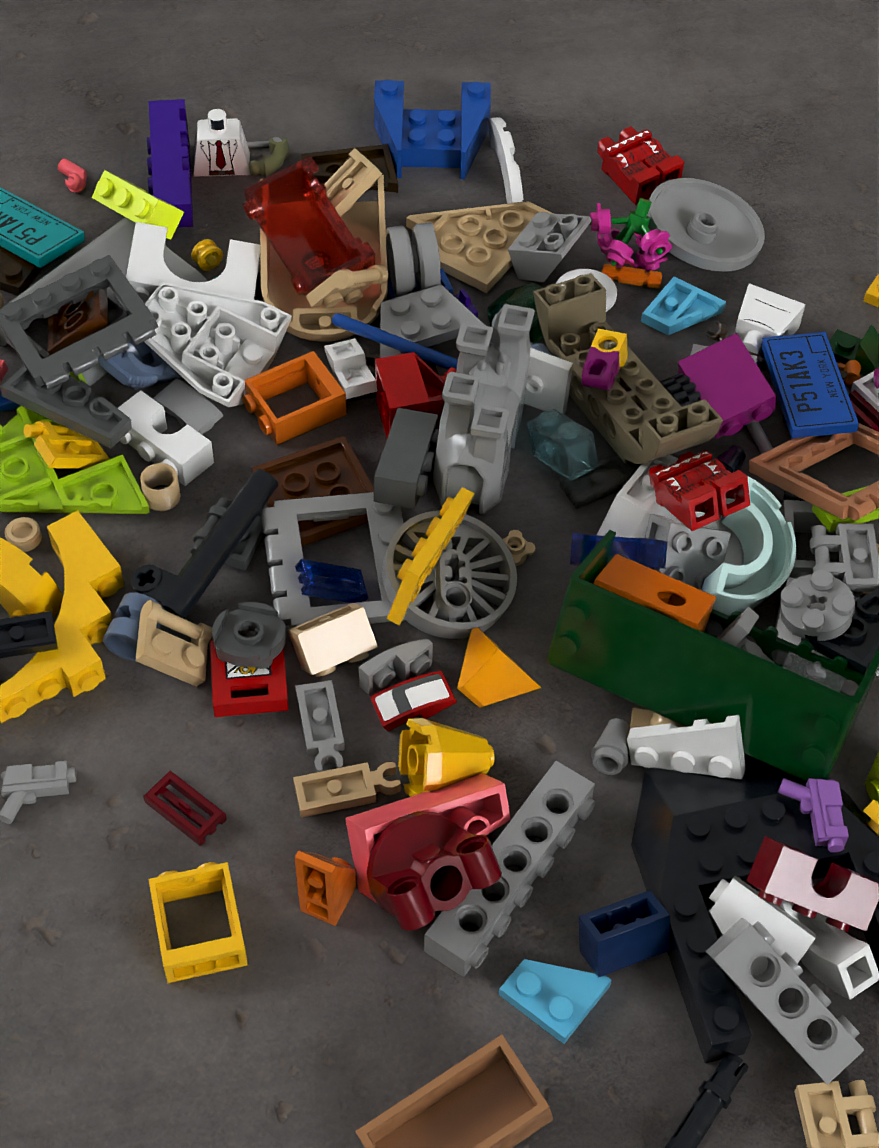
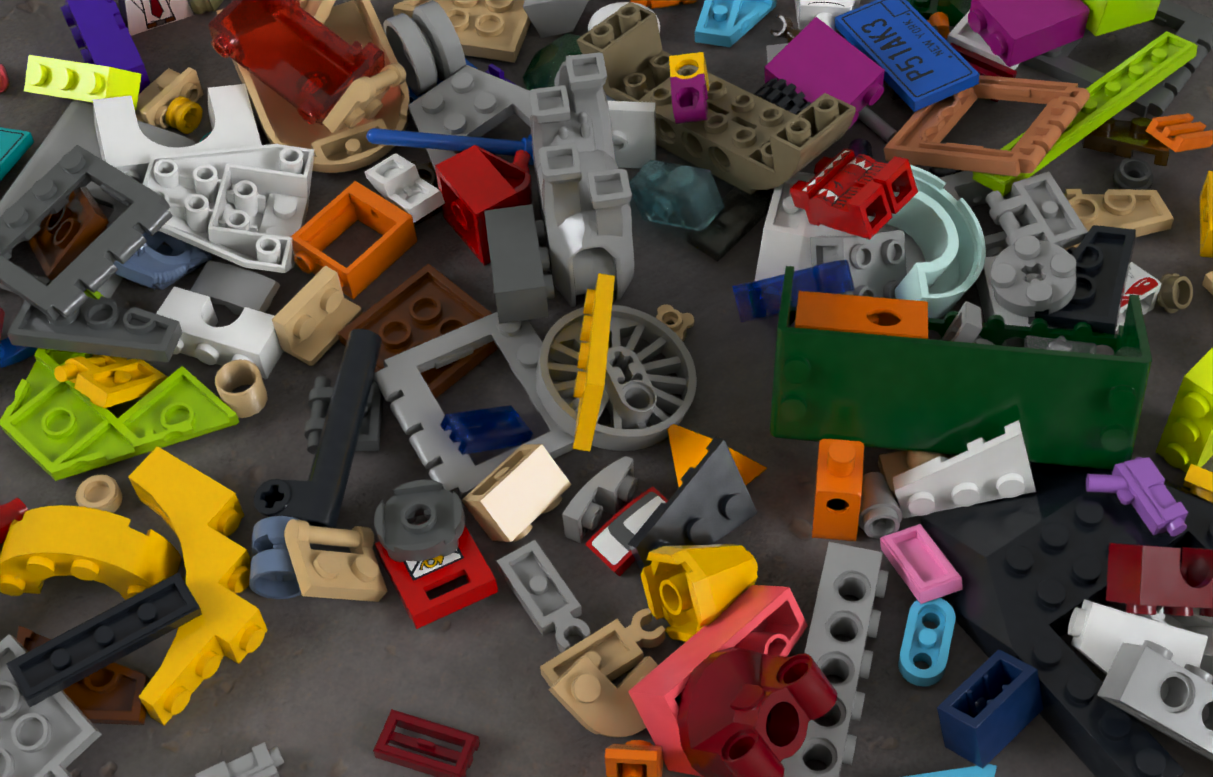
camera: 15 degrees left, 0 degrees up
none -> tan bracket [135,67,204,129]
none -> tan bracket [272,266,362,366]
none -> tan plate [548,655,658,738]
none -> black wing [628,436,758,572]
none -> orange torso [812,438,864,541]
none -> bright pink tile [880,524,962,604]
none -> medium azure plate [898,598,956,687]

